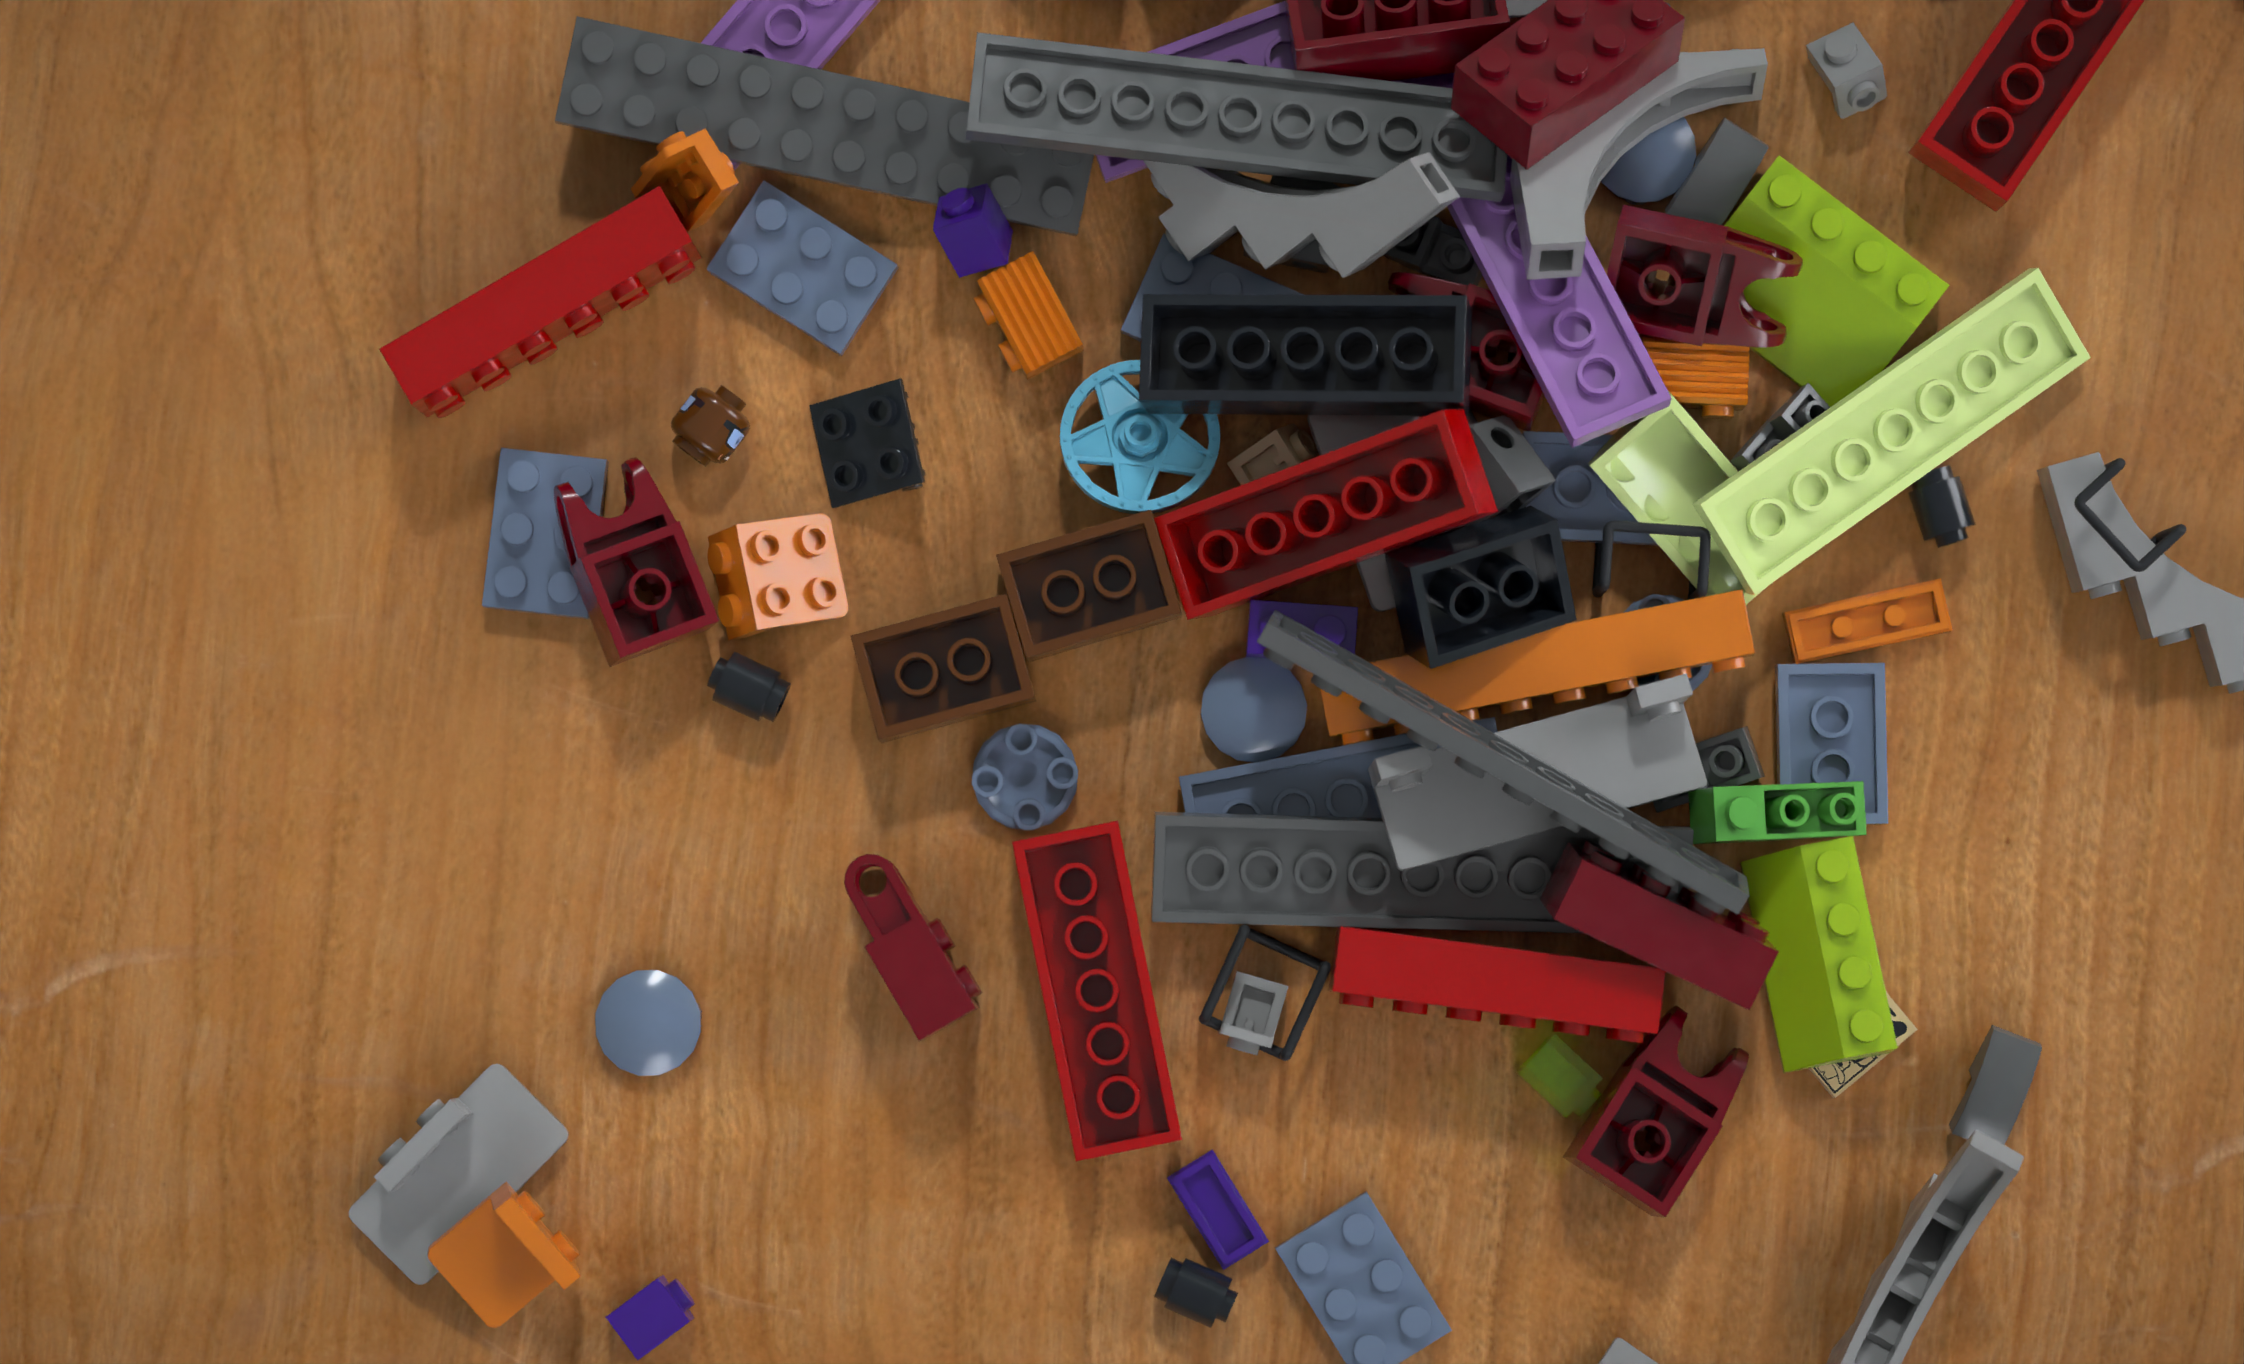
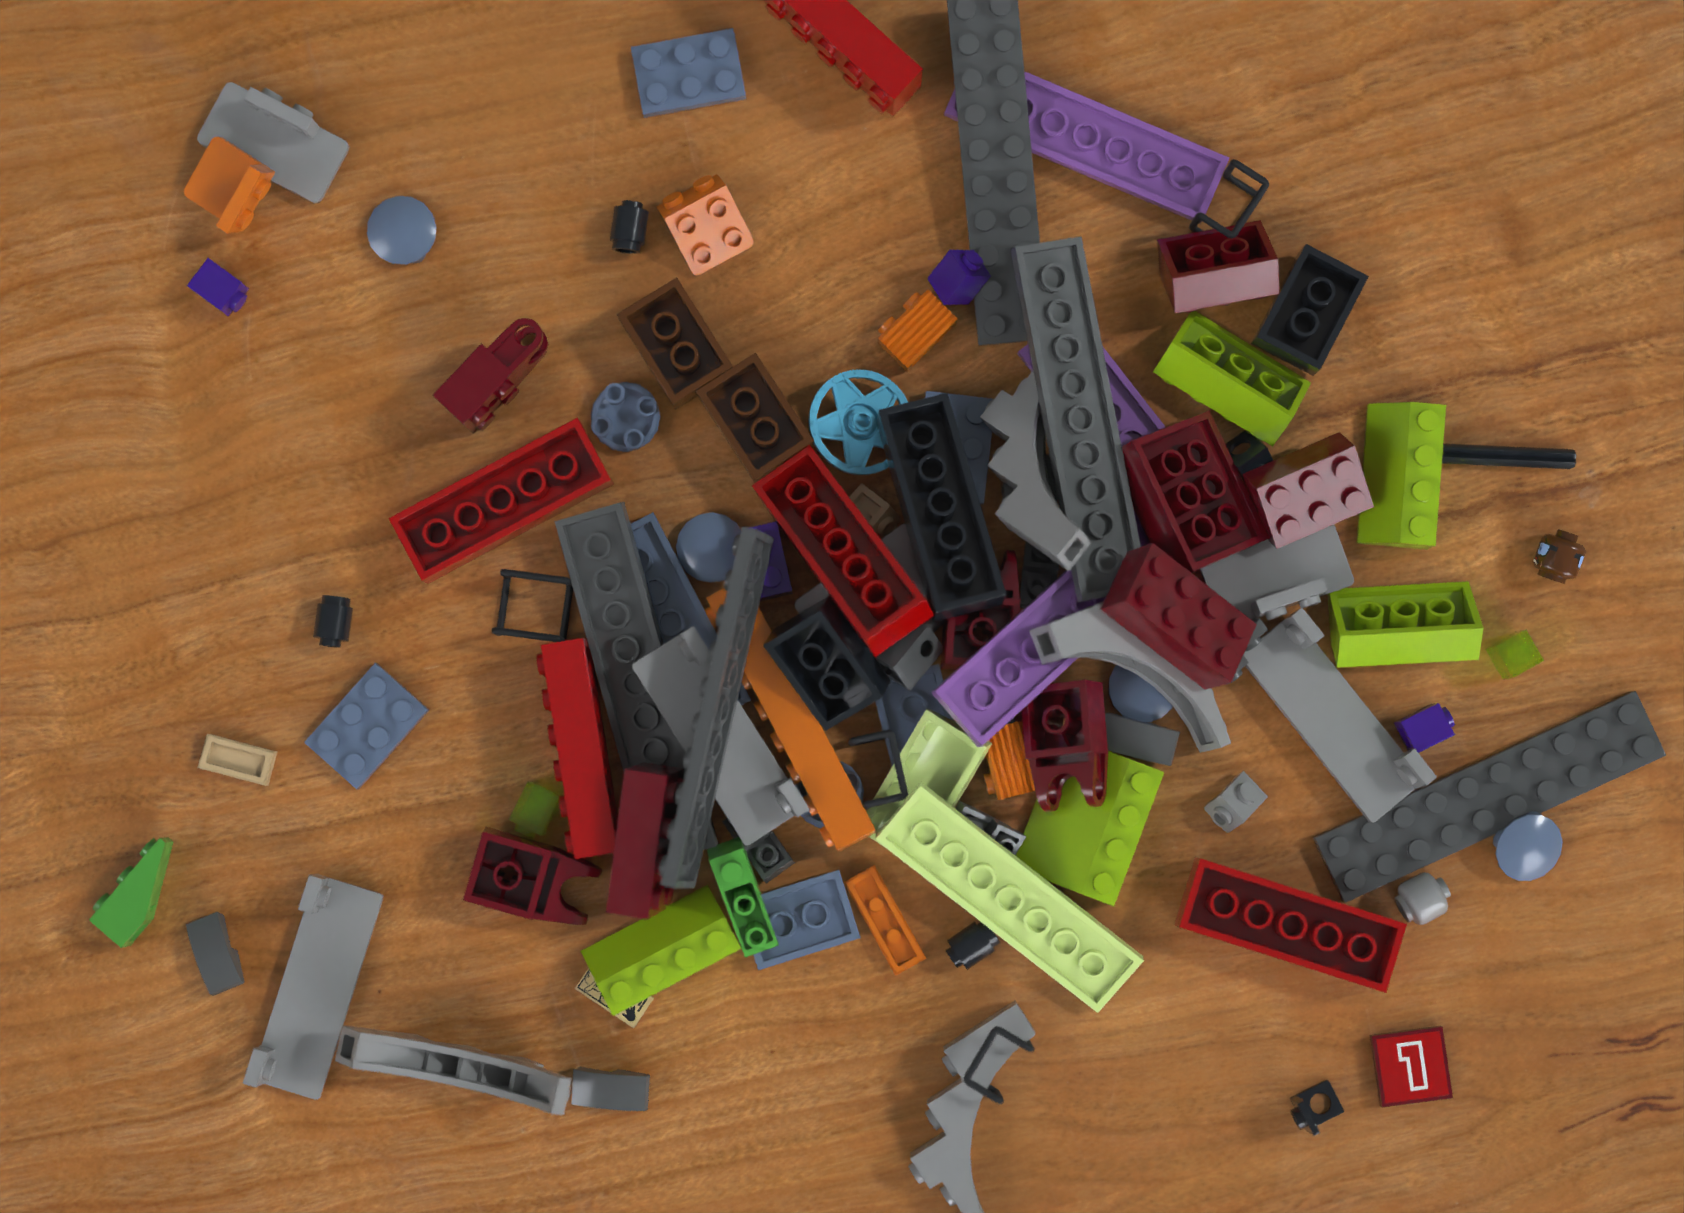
camera: 70 degrees right, 0 degrees up
dark red brick [554,457,719,667] -> none
orange bracket [631,128,739,232] -> none
reddish brown head [671,385,750,467] -> none
sand blue plate [706,180,899,356] -> none
black hinge [809,378,926,508] -> none
dark purple tile [1167,1149,1269,1270] -> none
light grey bracket [1219,971,1289,1055] -> none

